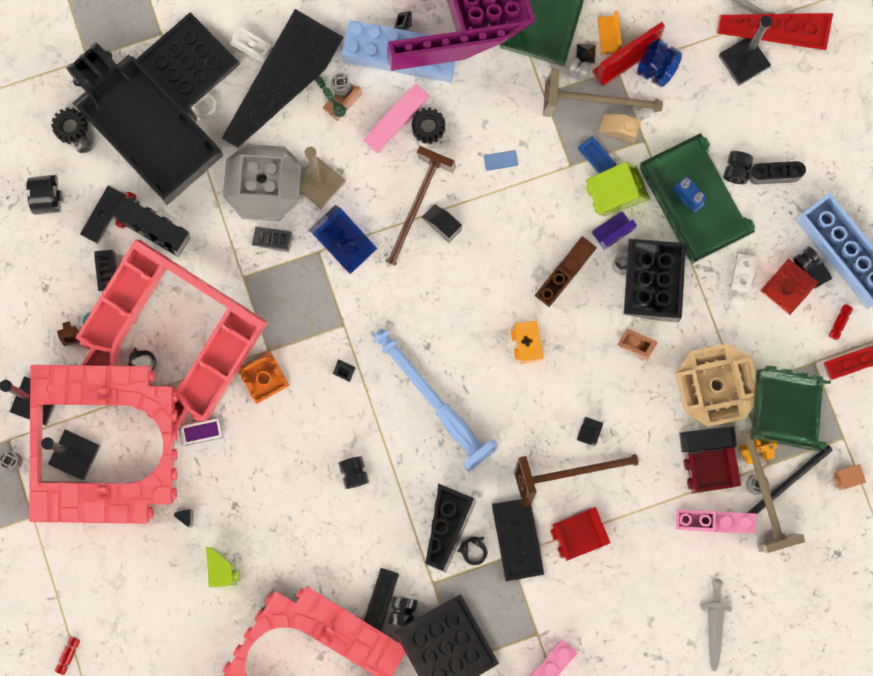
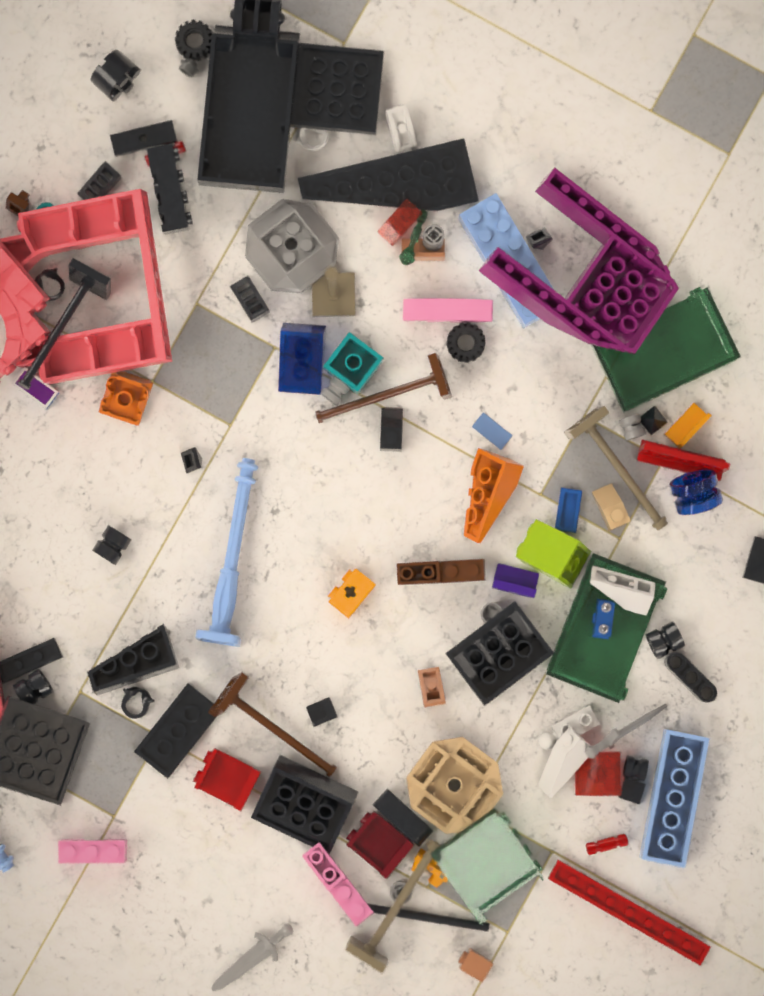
camera: 45 degrees right, 5 degrees up
none -> black tile [18,258,111,390]
none -> black slope [251,755,359,855]
none -> light grey wheel [320,376,350,406]
none -> teal brick [323,332,384,395]
none -> clear red slope [377,199,422,247]
none -> orange wedge [464,448,524,543]
none -> white slope [538,727,591,798]
none -> light grey sword [585,704,667,759]
none -> white slope [590,566,655,615]

